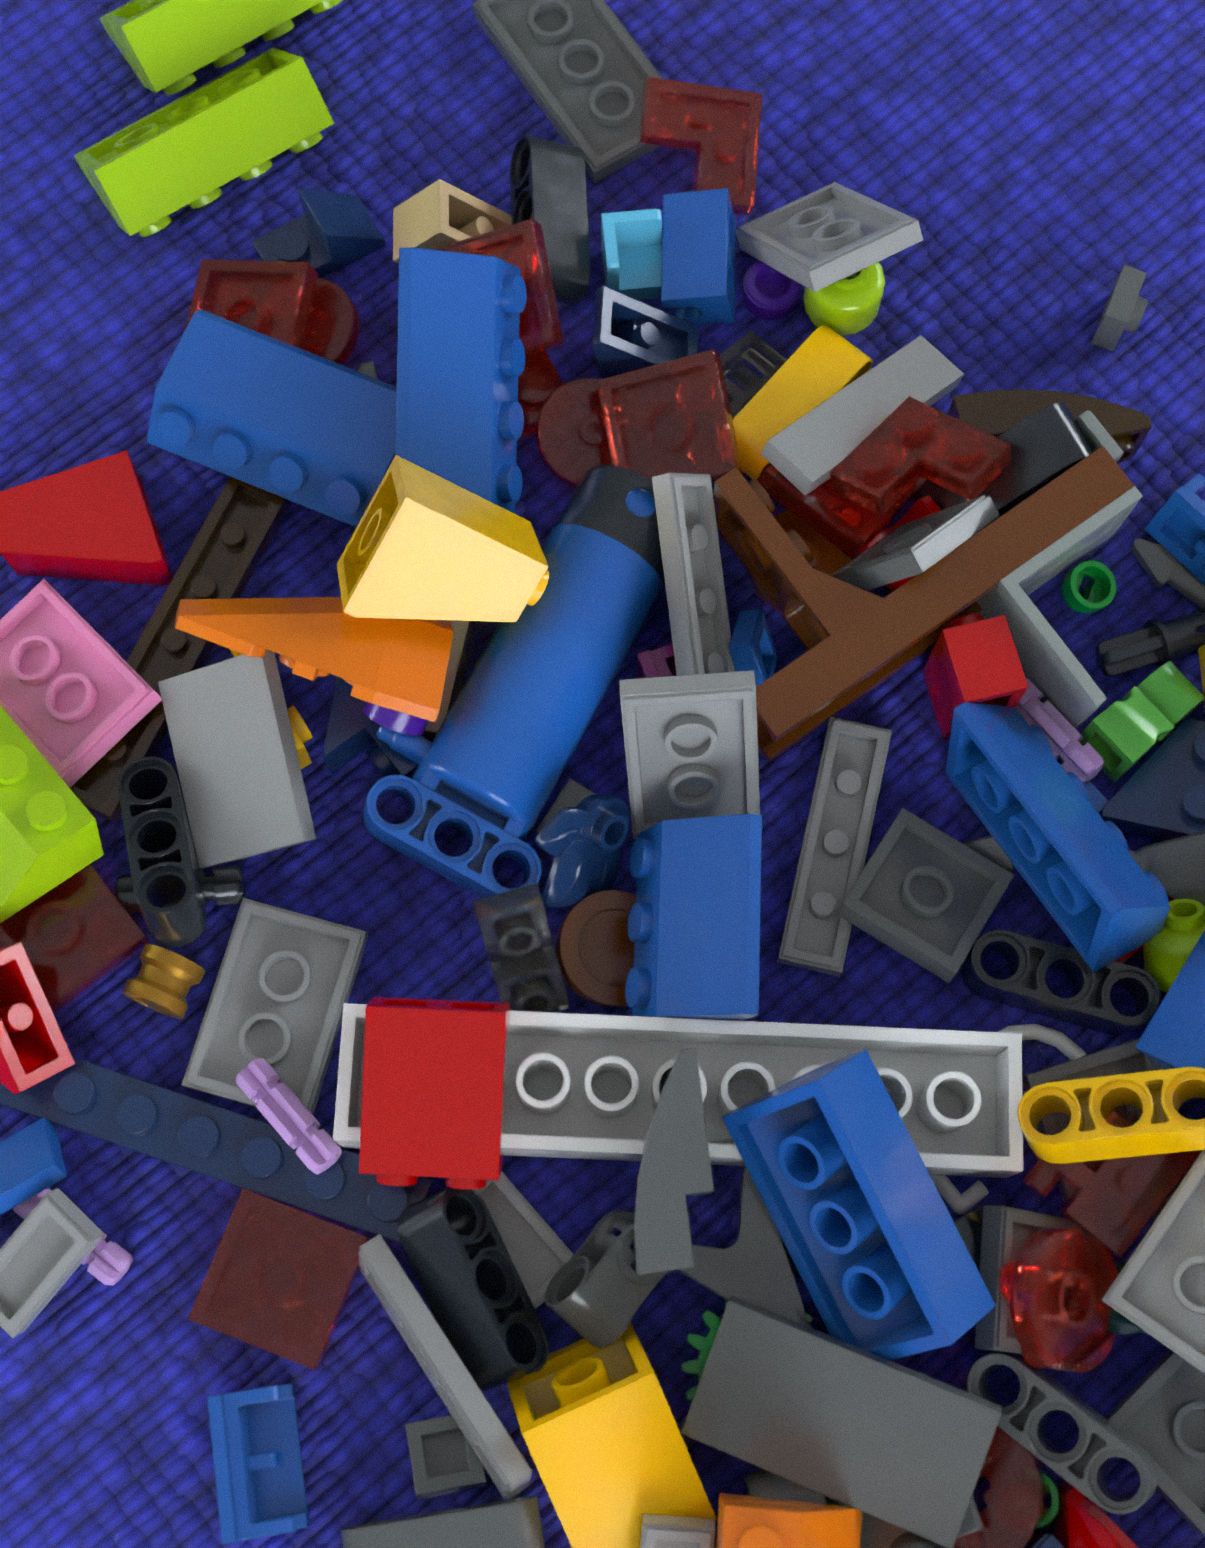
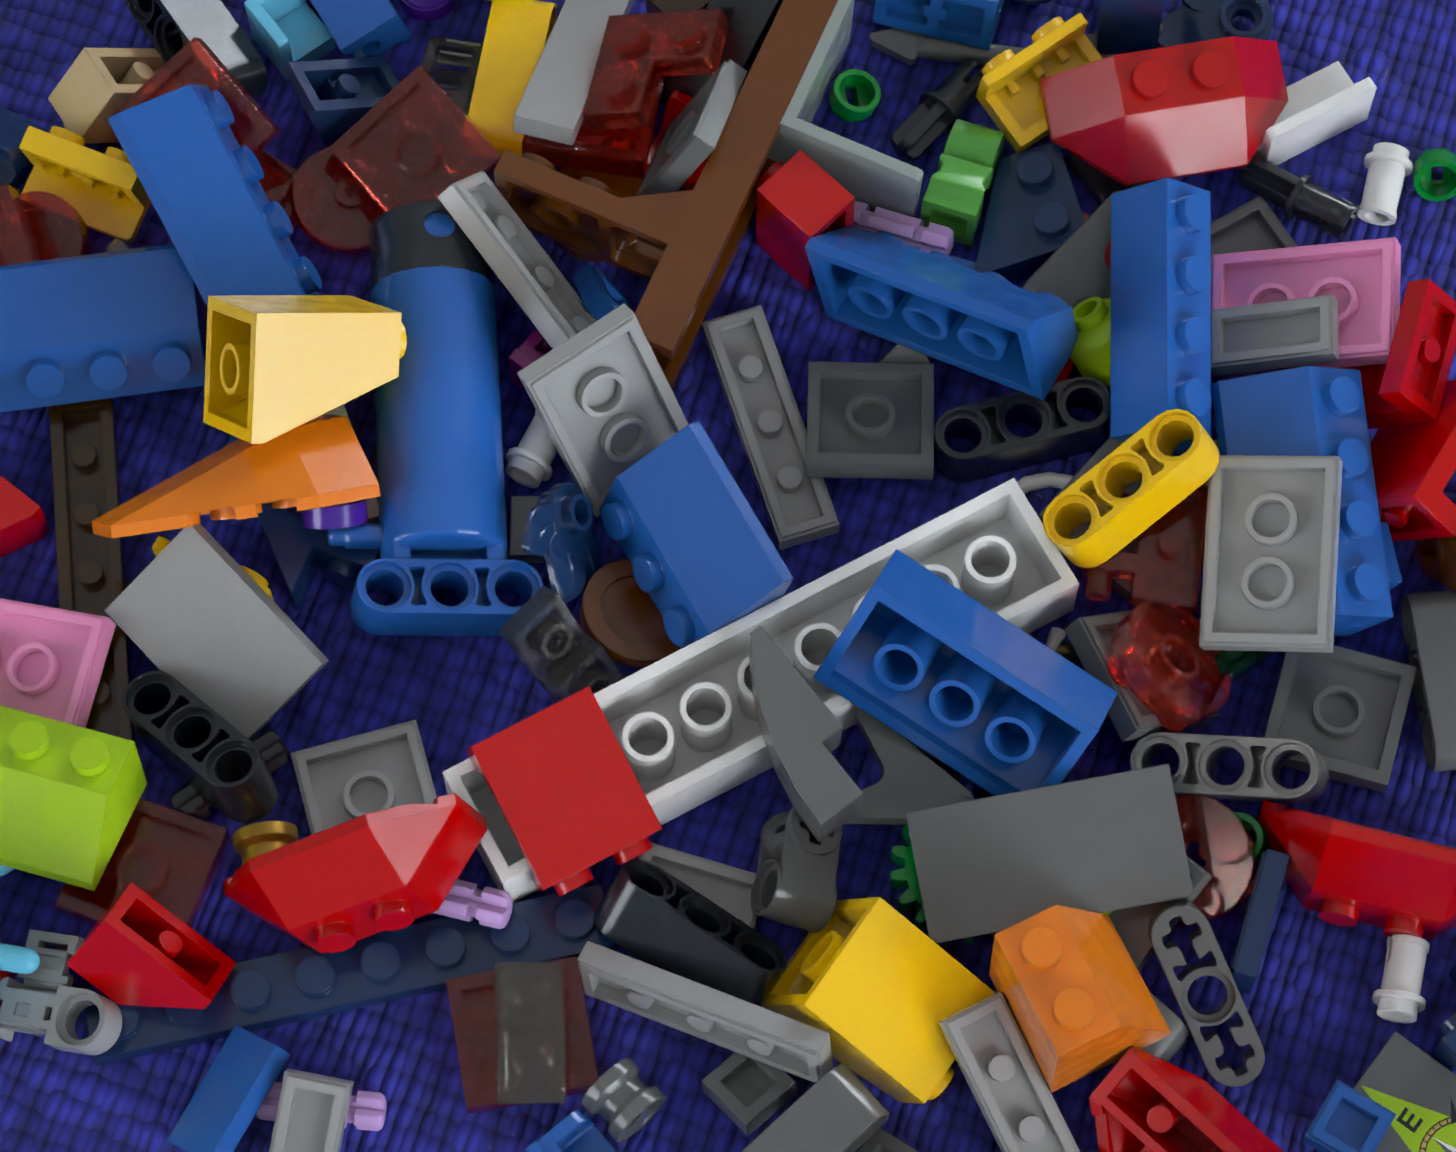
camera: 30 degrees left, 5 degrees down
none -> yellow bracket [19,126,151,243]
none -> red wedge [223,793,487,954]
none -> clear smoke slope [493,962,566,1104]
none -> white pin [505,411,557,488]
none -> dark grey wheel [581,1057,666,1143]

